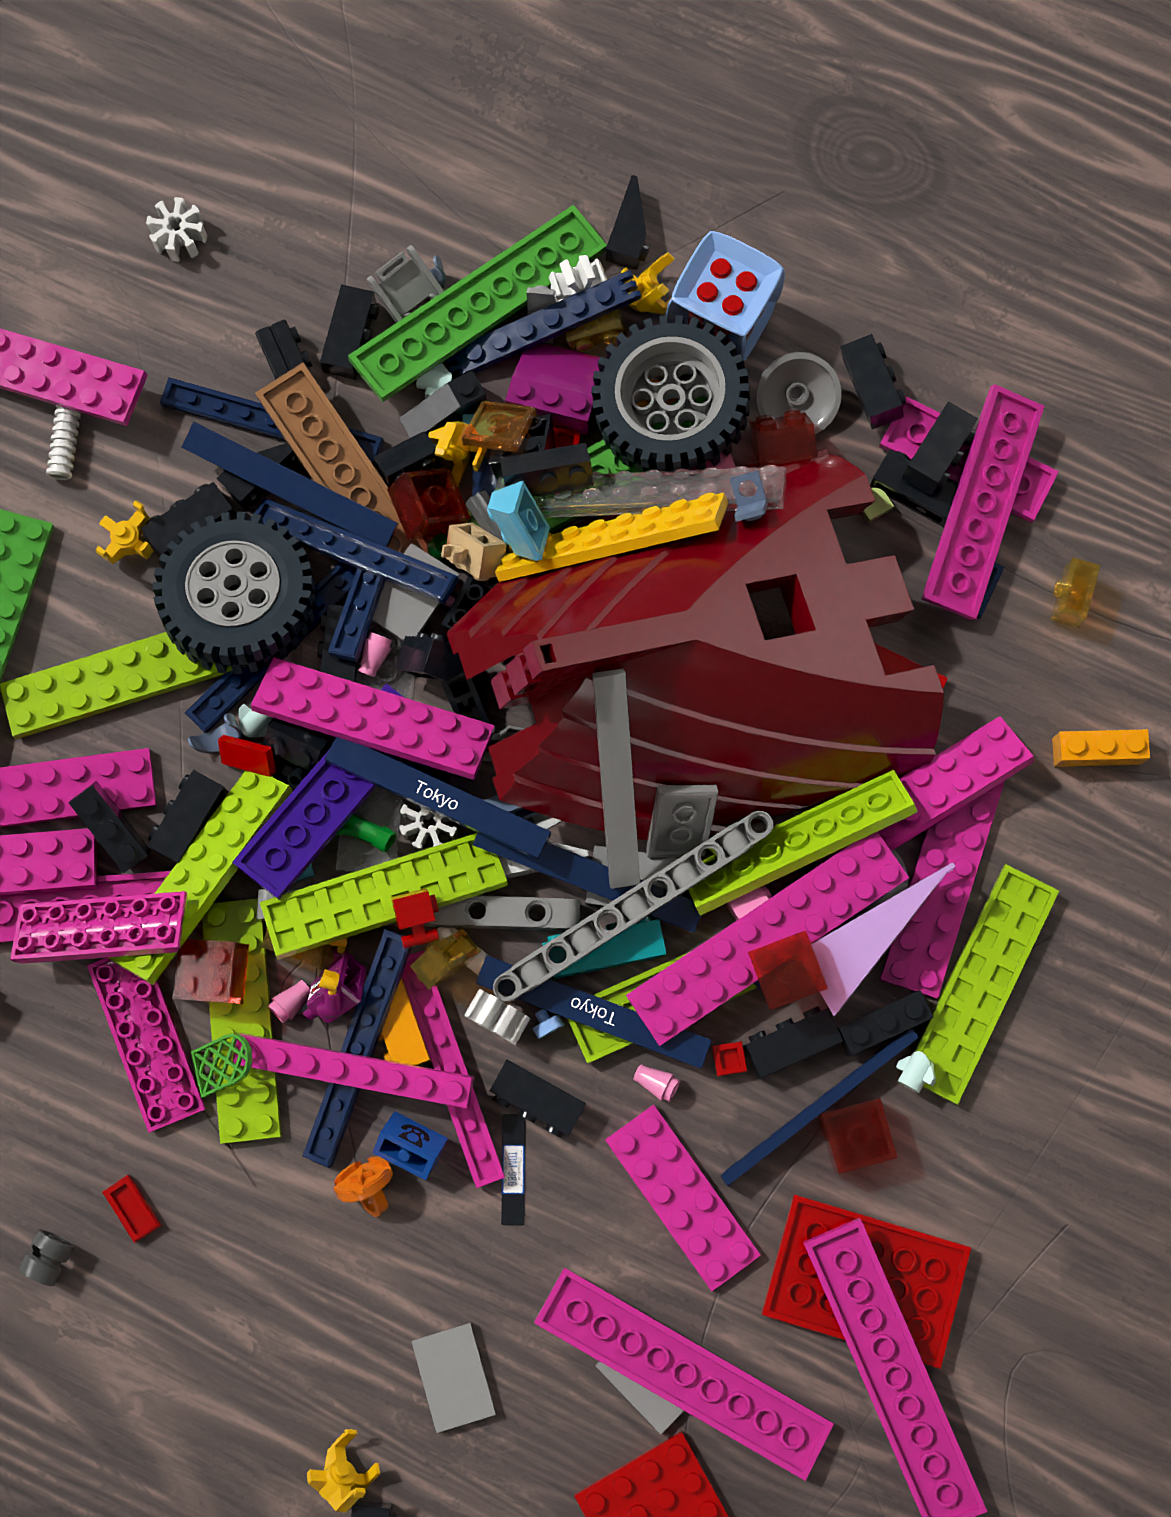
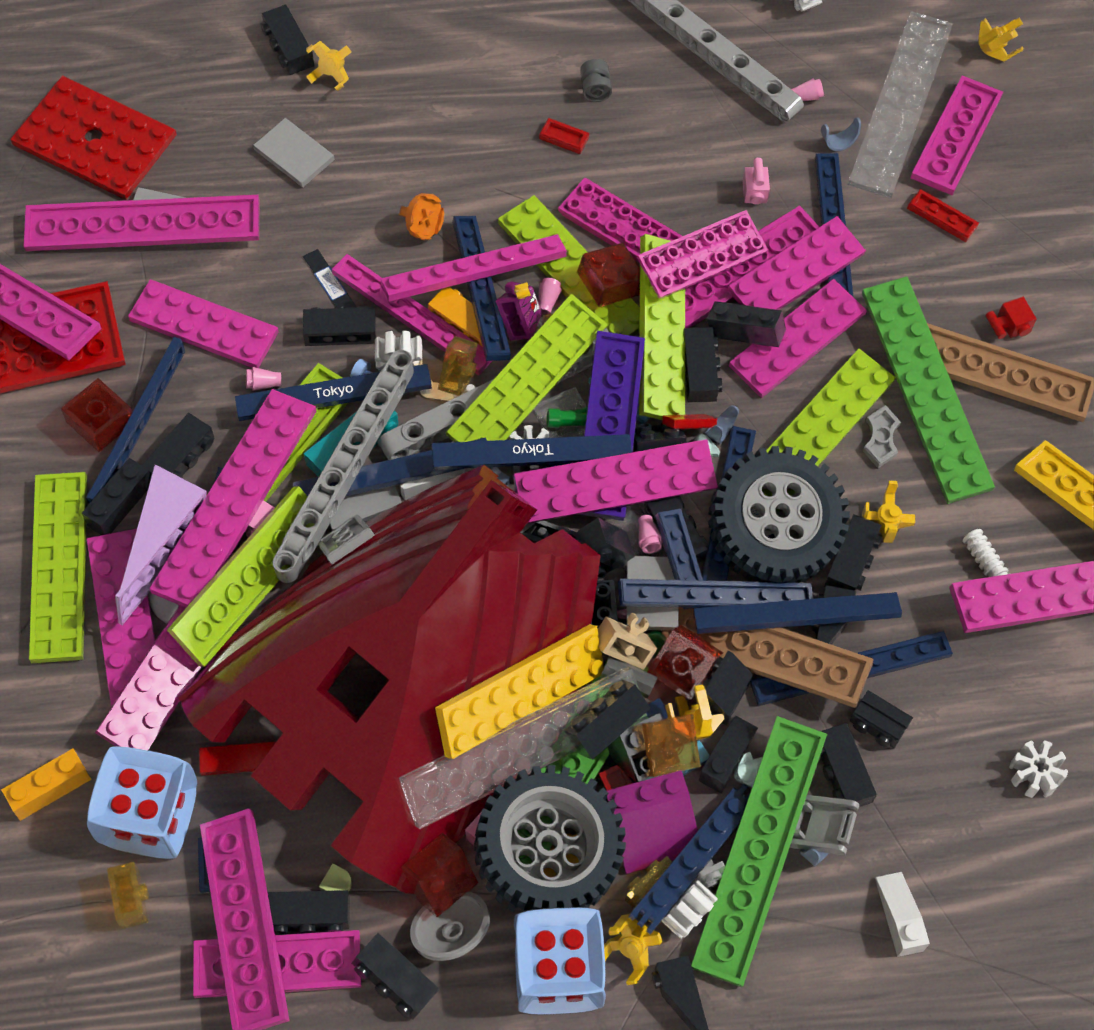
camera: 145 degrees right, 15 degrees down
bright green window [191,1033,252,1098] -> none
blue brick [372,1111,448,1180] -> none
red brick [391,889,439,949] -> none
medium azure slope [487,481,550,561] -> none
light grey tile [592,669,640,889] -> none
red plate [712,1041,747,1076] -> none
sand blue bracket [730,470,768,522] -> none
clear red brick [748,930,829,1010] -> none
light aqua piece [896,1051,936,1093] -> none
black brick [901,401,978,495] -> none
none -> light blue piece [87,746,197,859]
none -> light grey tile [863,405,901,468]
none -> white slope [875,872,930,957]

